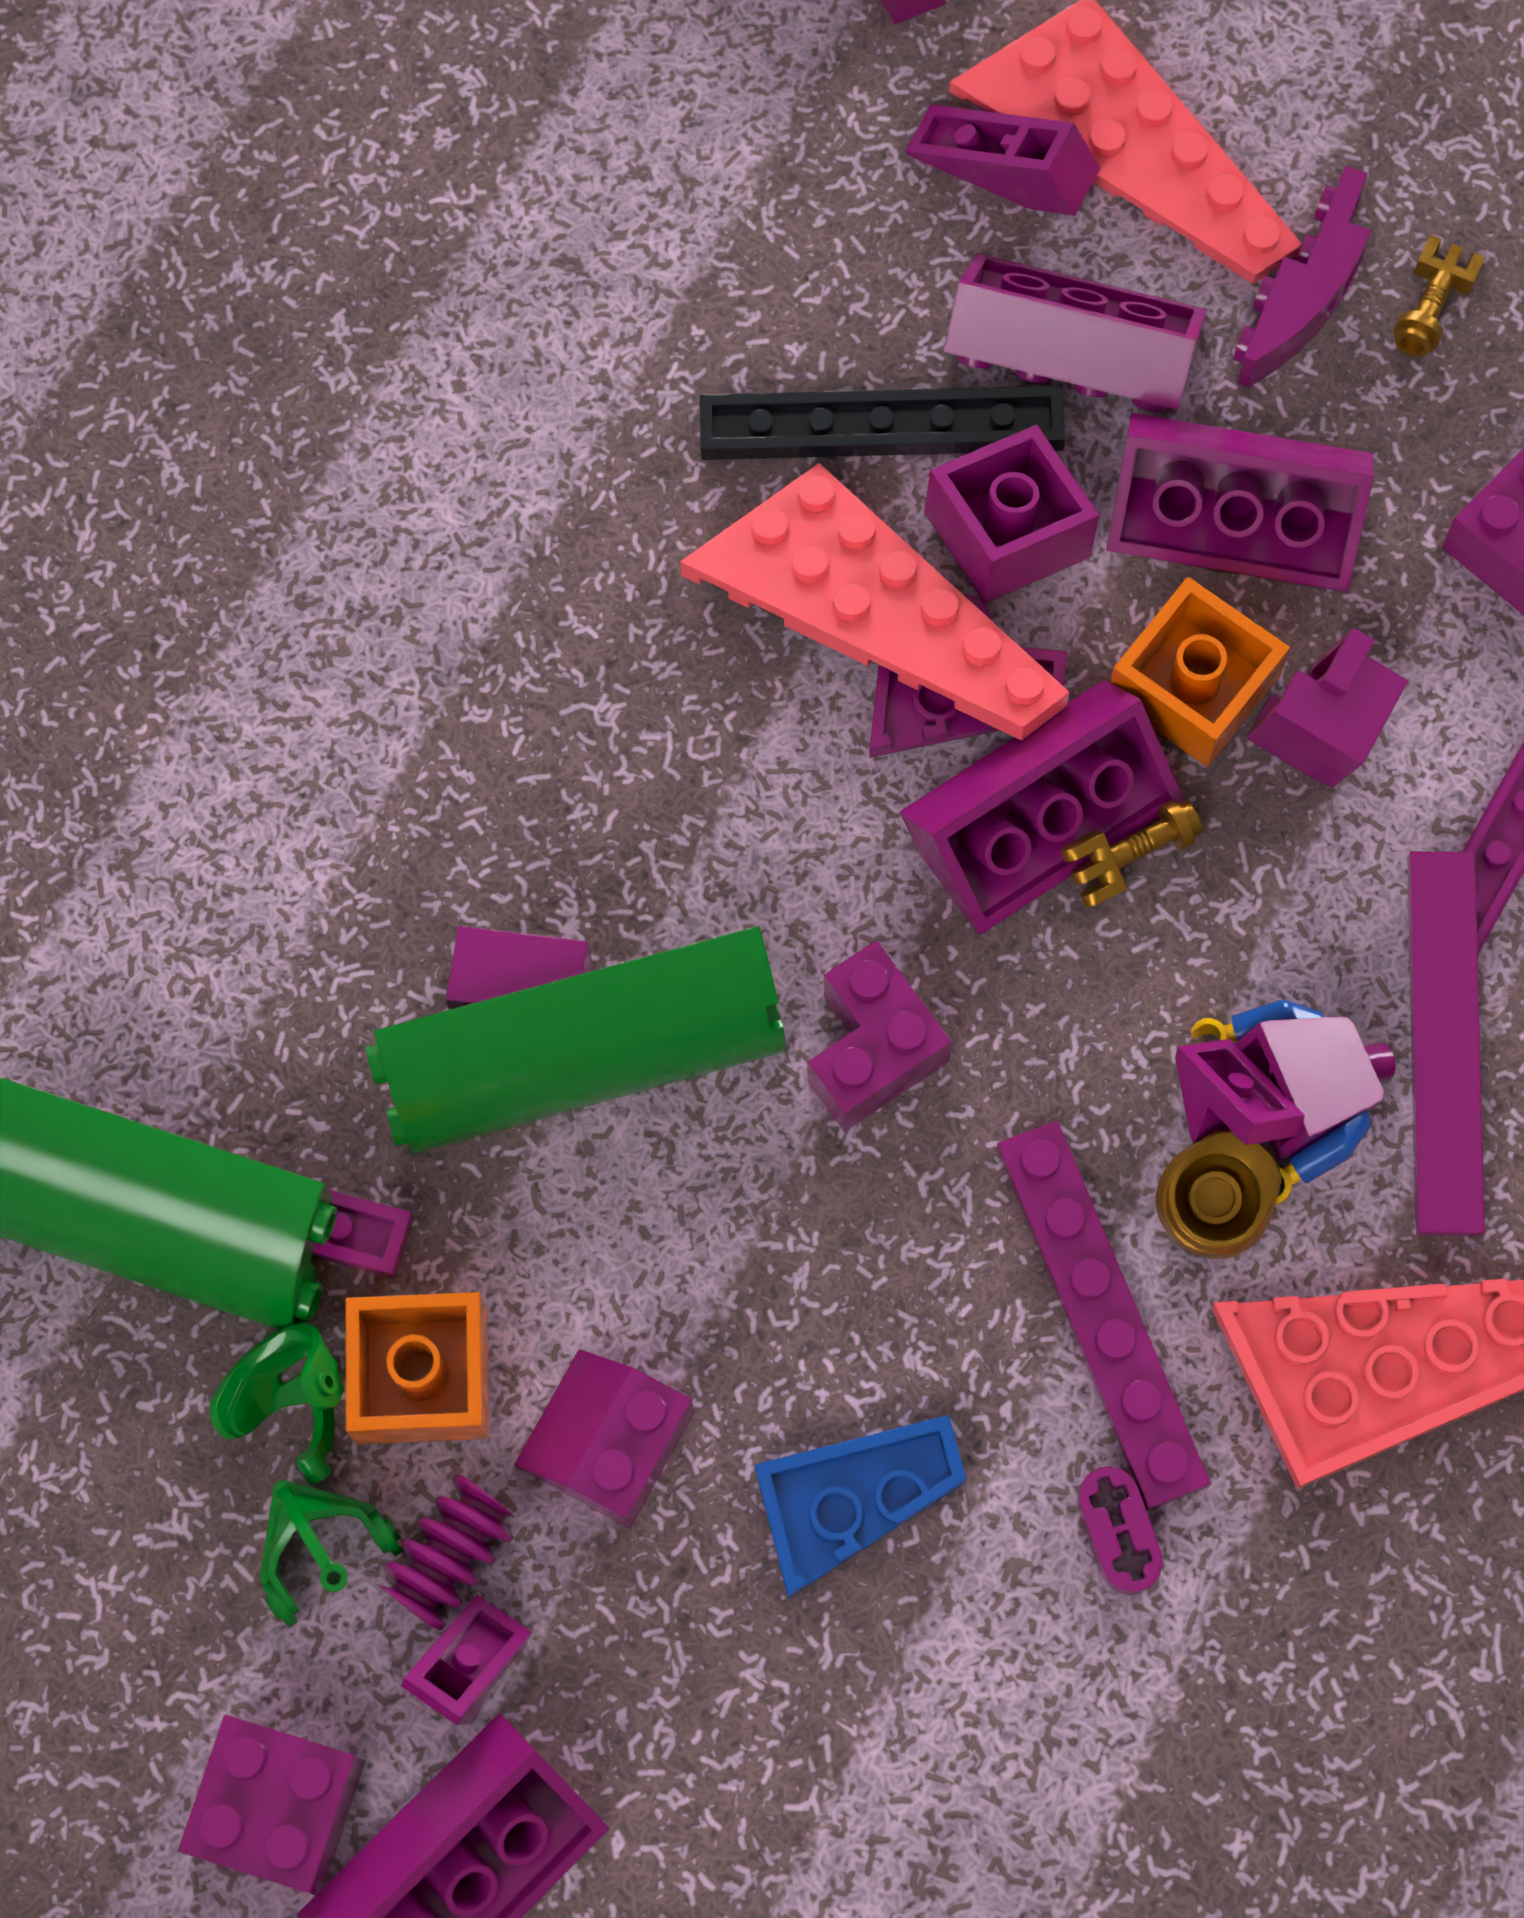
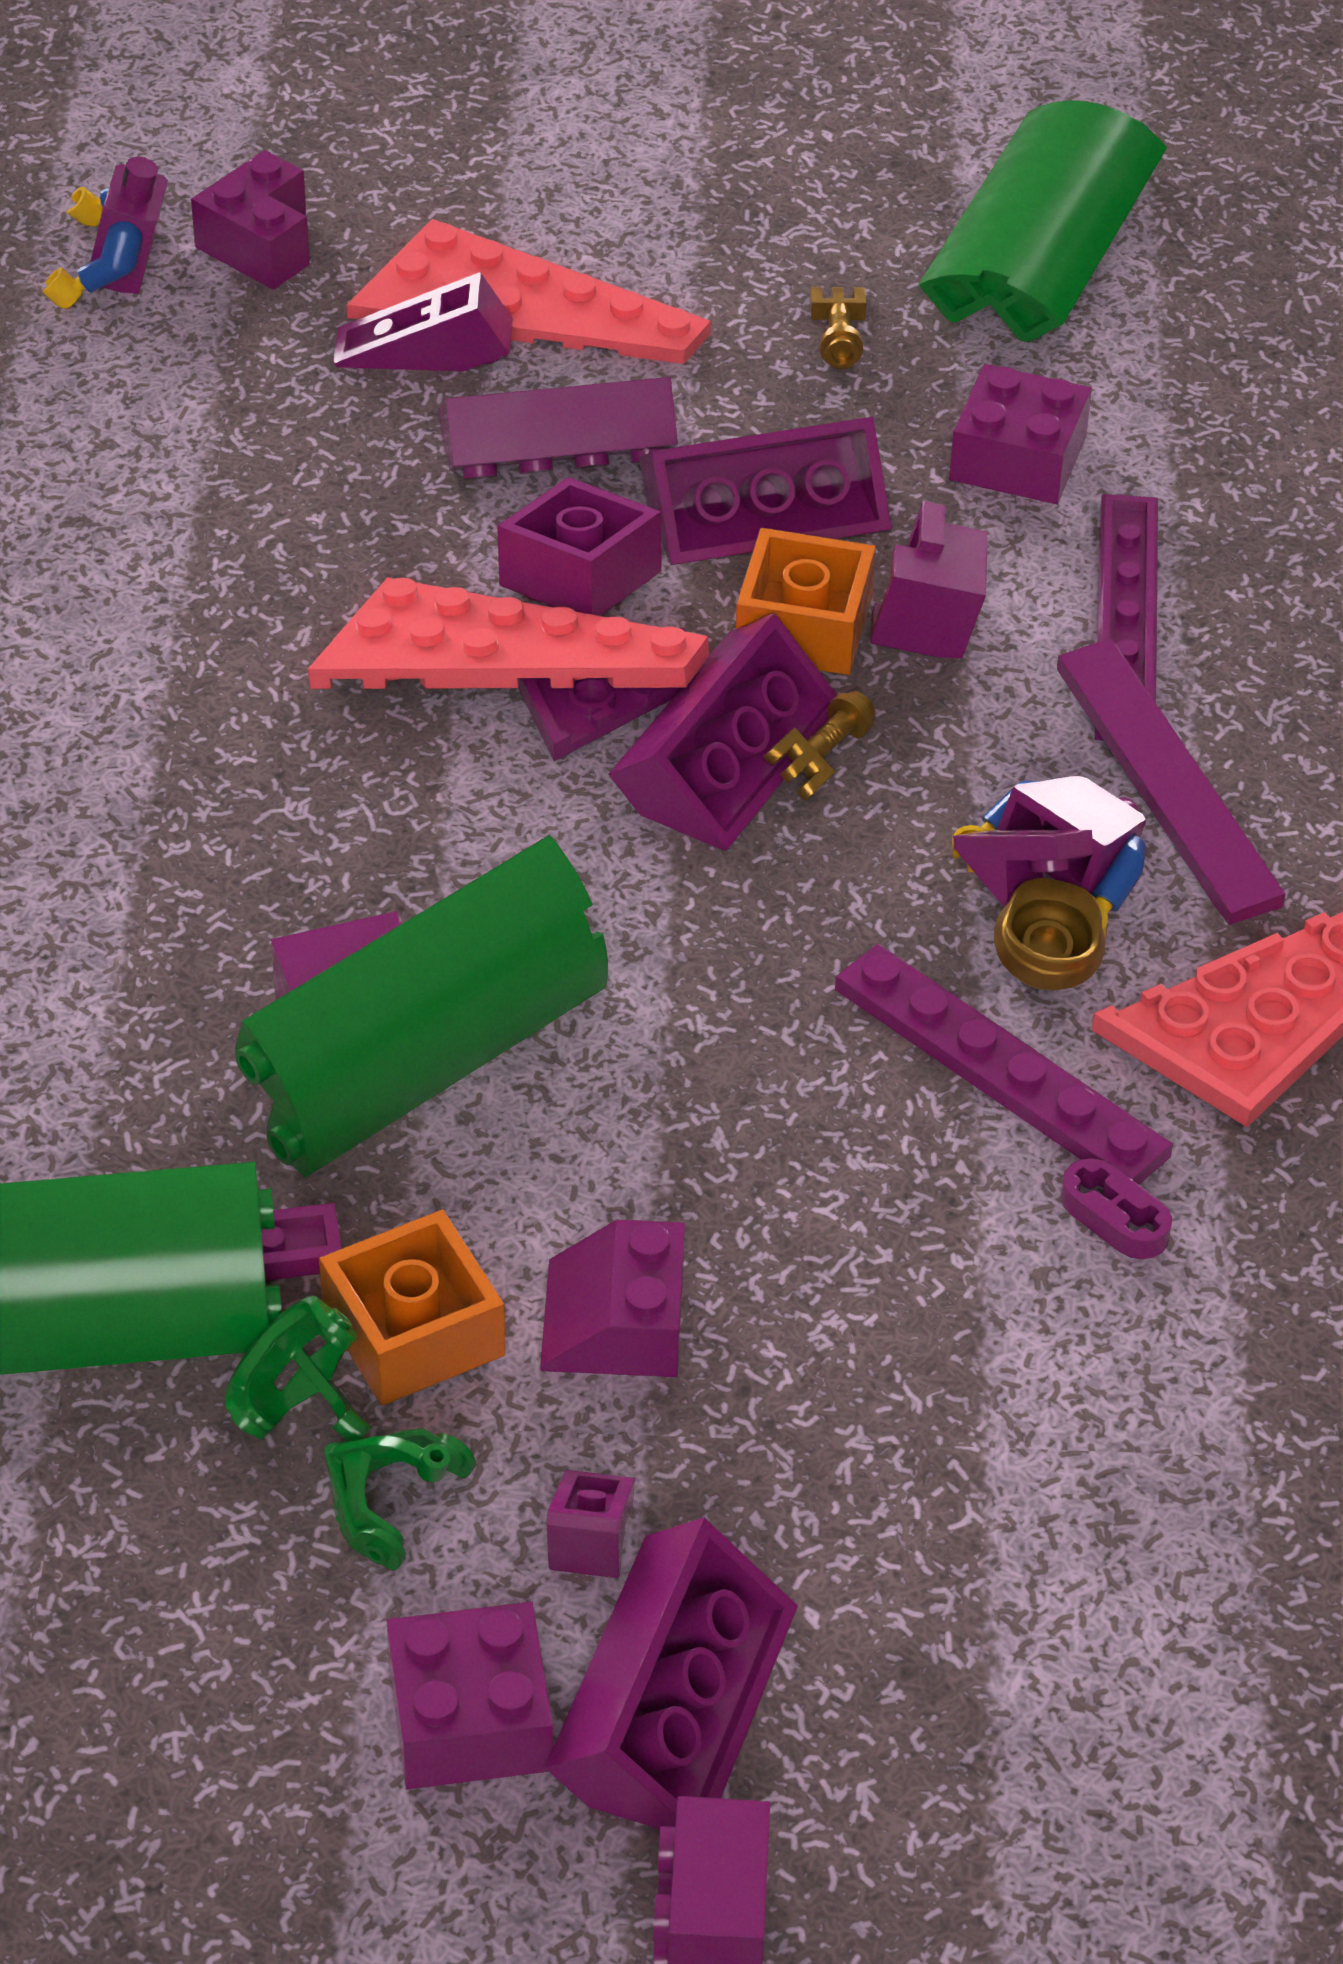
camera: 30 degrees left, 25 degrees down
magenta piece [377,1474,515,1631] -> none
black plate [700,385,1065,460] -> none
blue wing [754,1415,967,1599] -> none
magenta brick [807,940,952,1132] -> none
magenta slope [1233,166,1372,387] -> none

